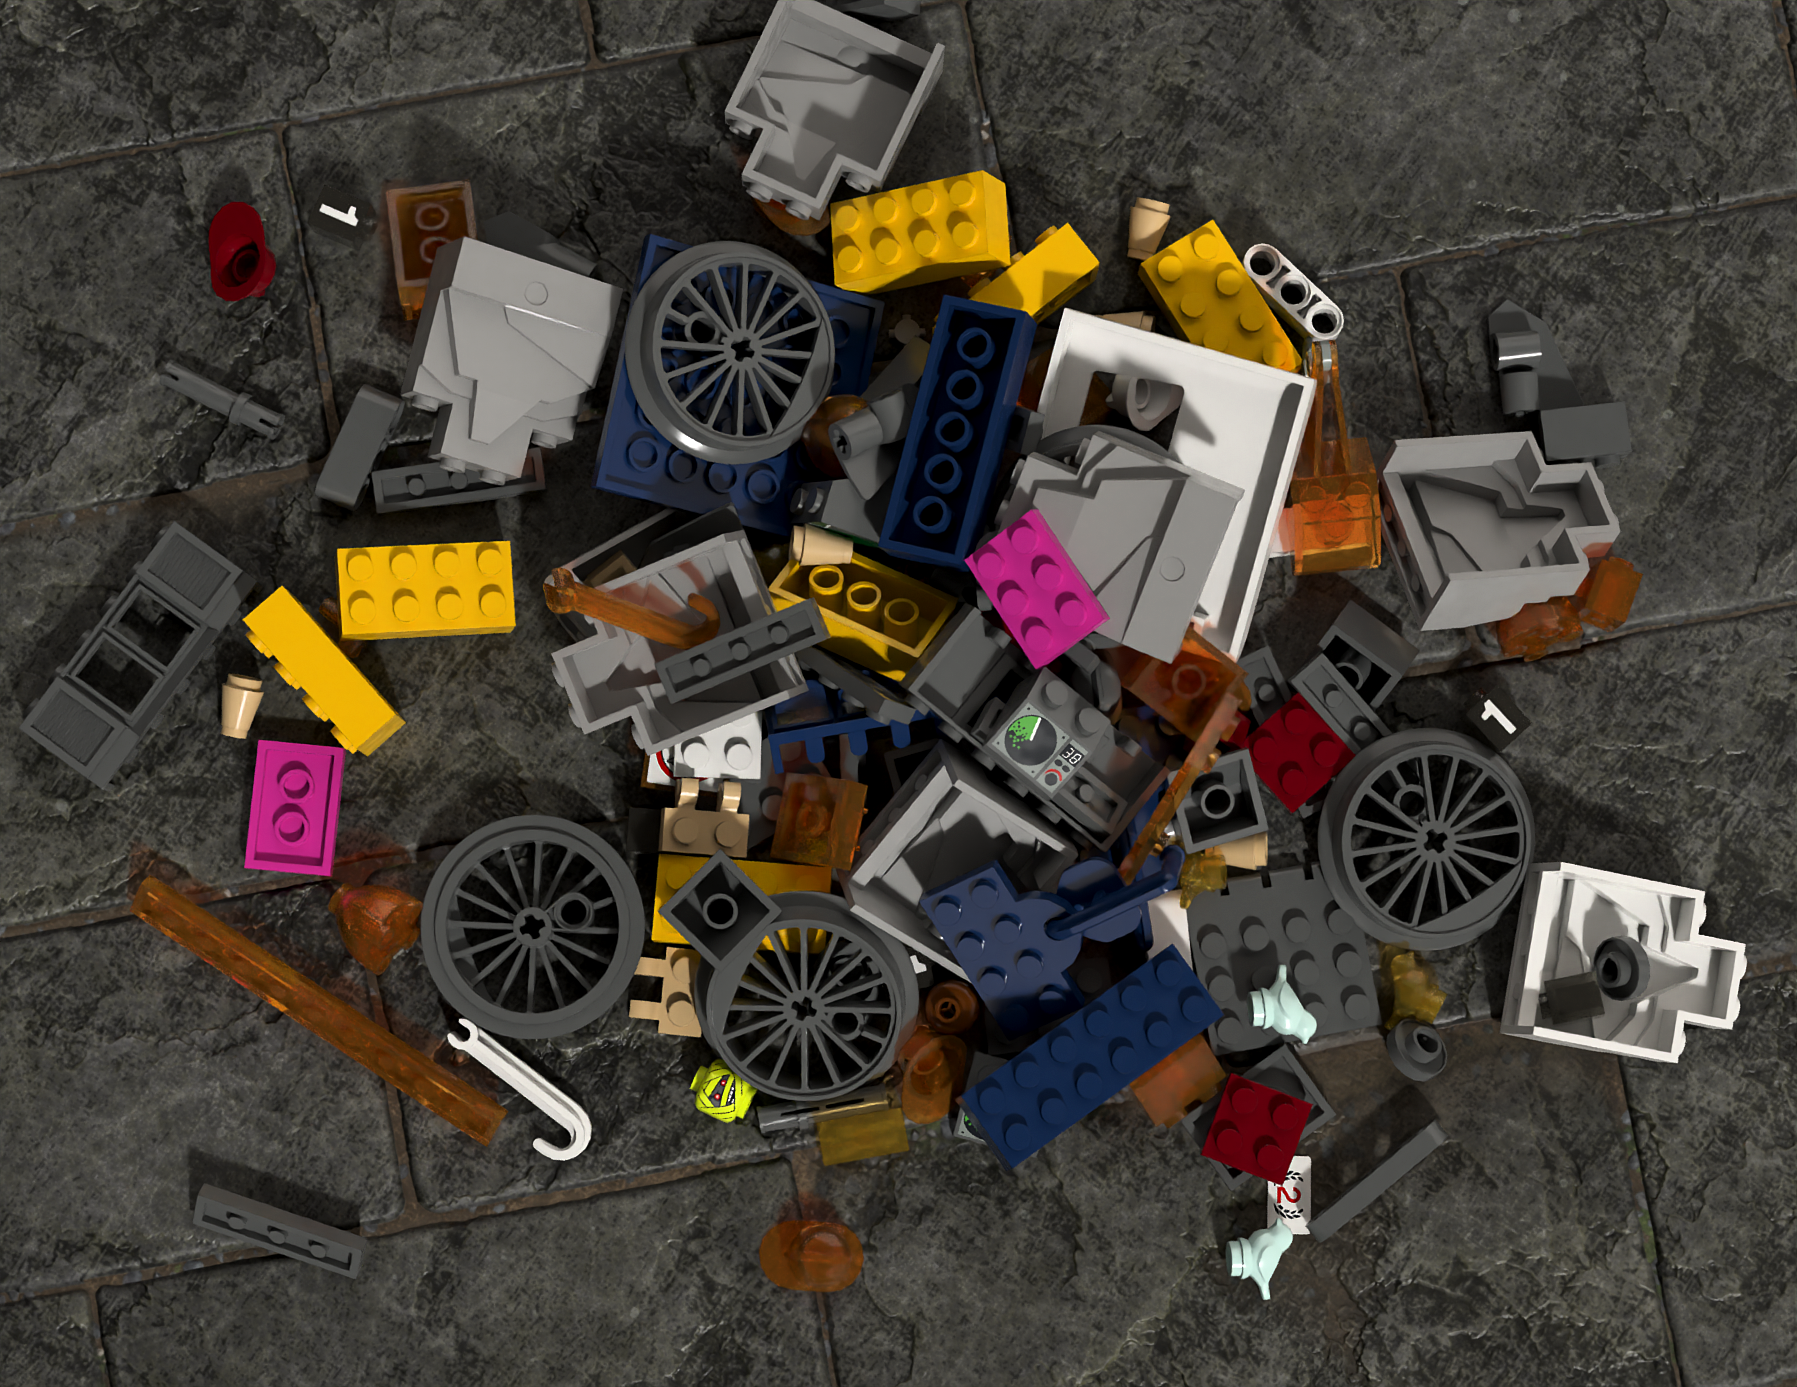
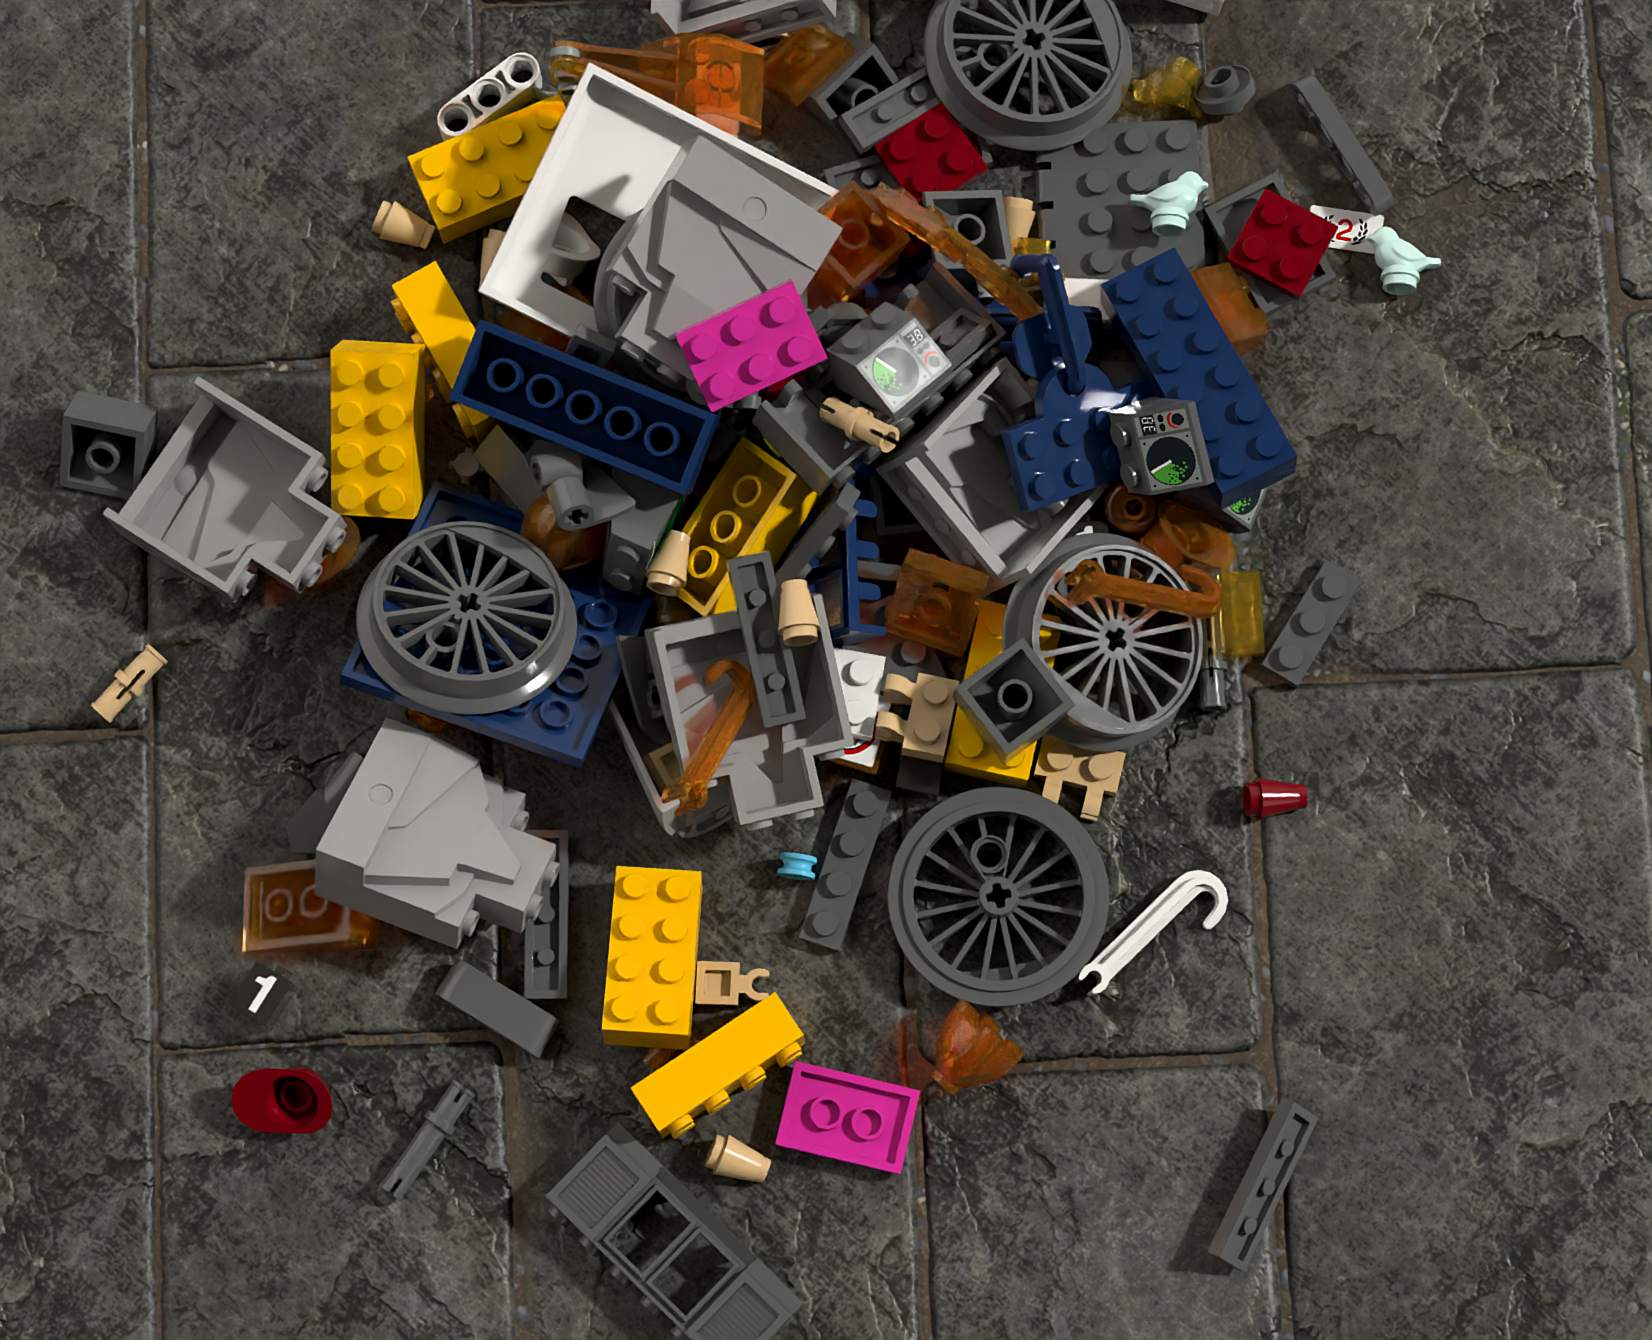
camera: 80 degrees left, 5 degrees down
clear orange plate [130,874,509,1147] -> none
neon yellow head [690,1059,757,1123] -> none
clear orange piece [759,1220,864,1292] -> none
none -> tan pin [91,644,168,723]
none -> tan plate [695,961,770,1007]
none -> clear orange tile [750,24,856,106]
none -> medium azure bush [777,852,817,881]
none -> tan cone [778,579,821,646]
none -> dark grey plate [799,778,892,953]
none -> tan pin [820,396,900,453]
none -> clear orange piece [1064,559,1223,618]
none -> slope [1108,397,1214,495]
none -> dark red cone [1242,778,1308,820]
none -> dark grey plate [1260,560,1362,689]

